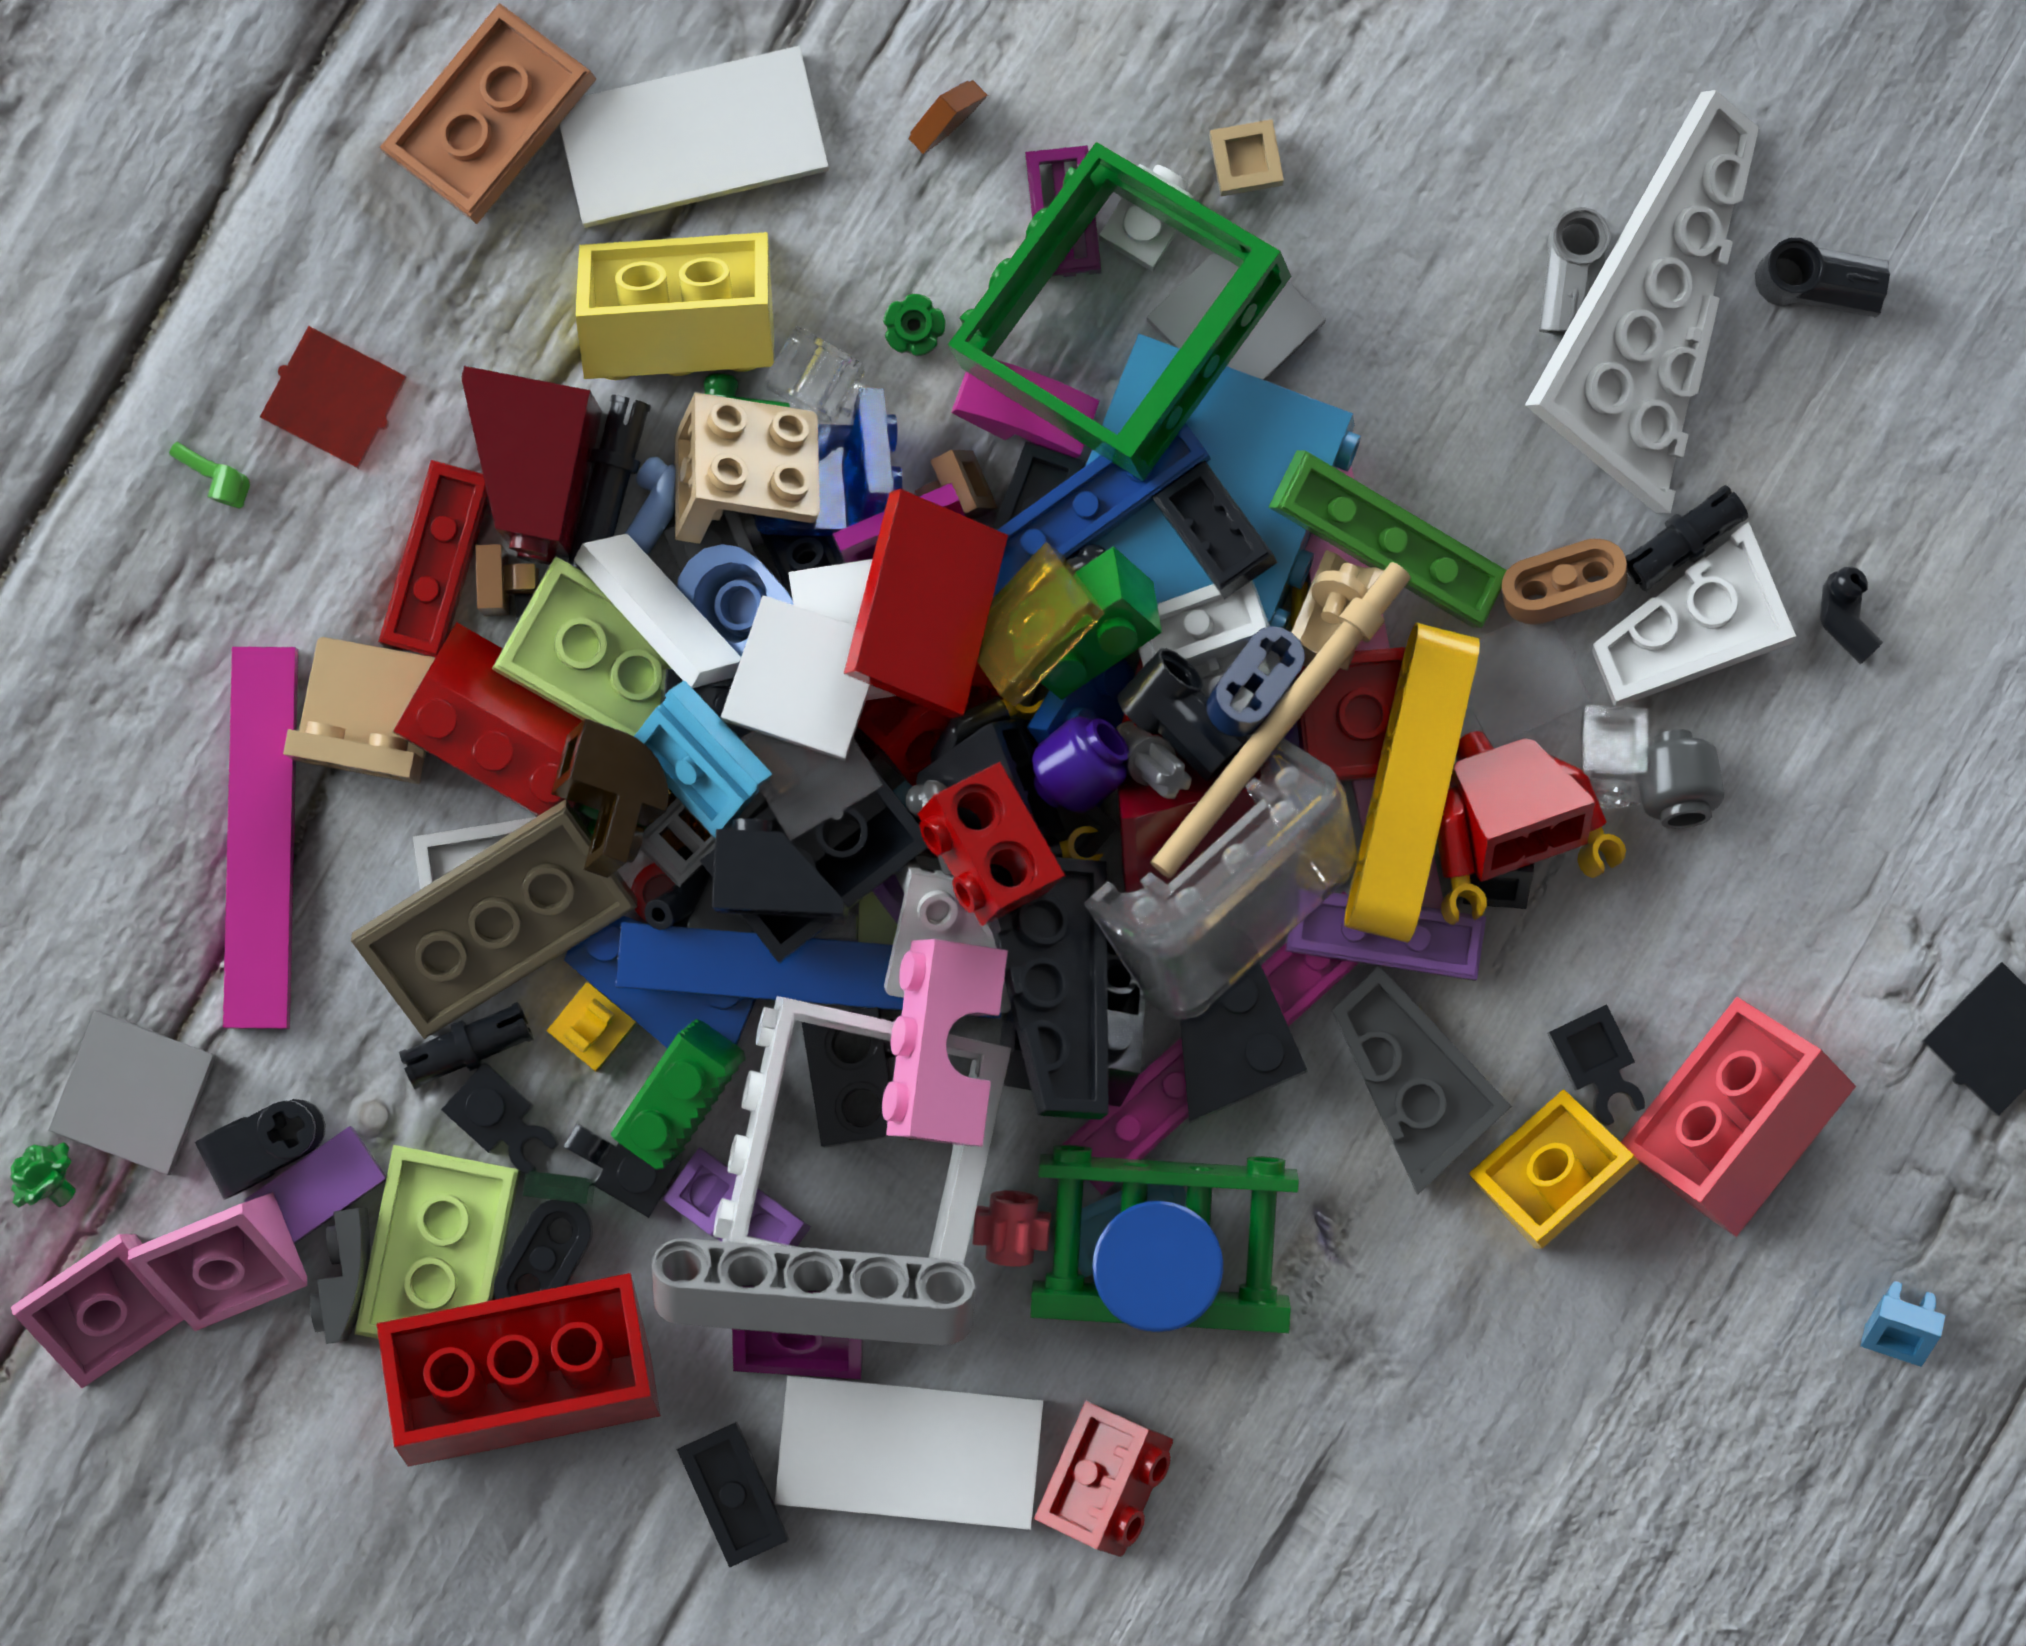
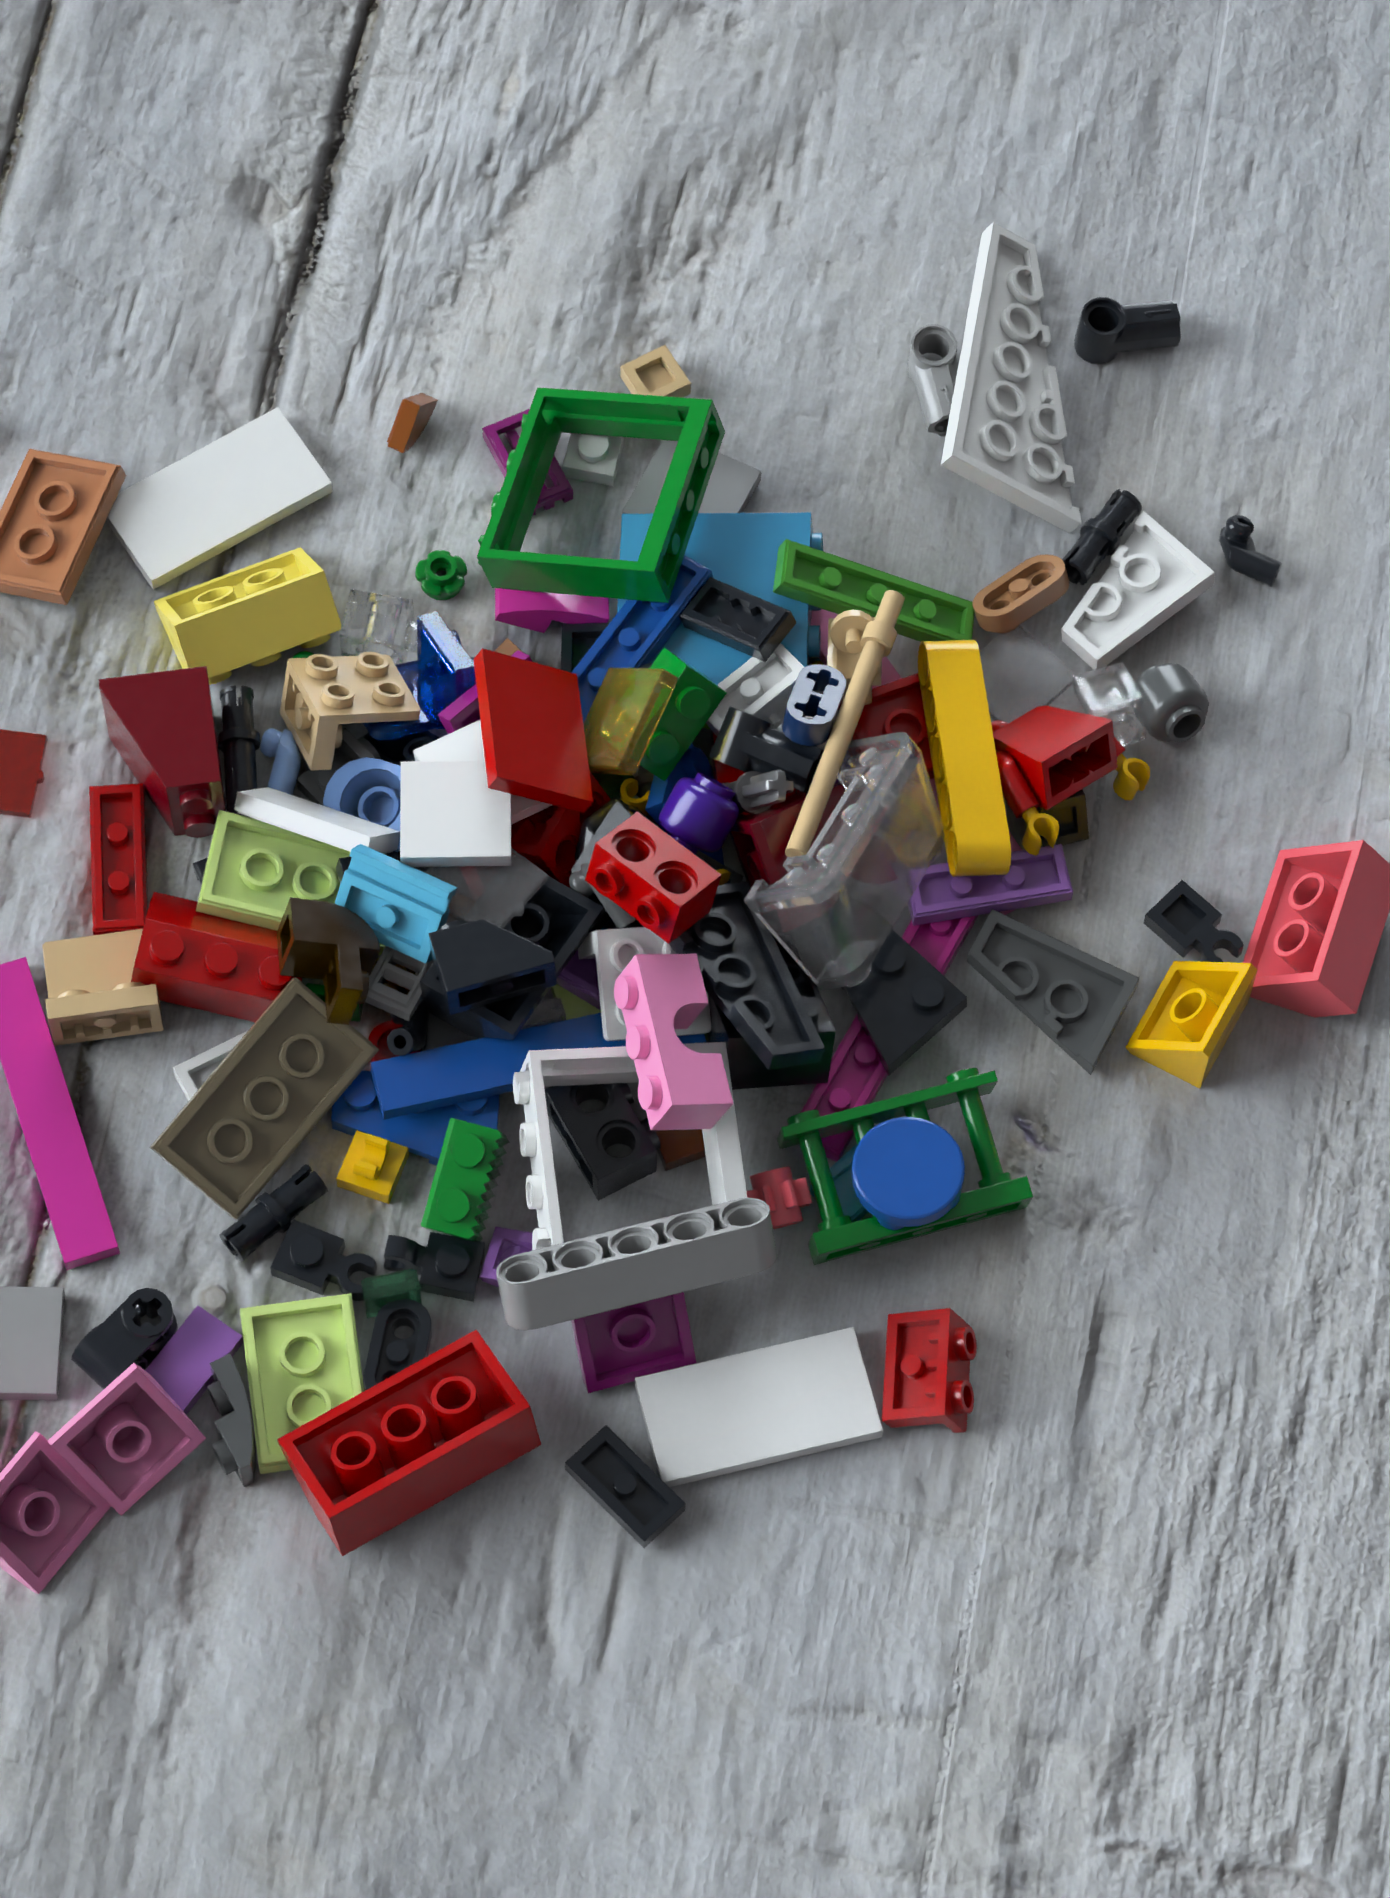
camera: 30 degrees left, 20 degrees down
medium nougat tile [475,544,539,616] -> none

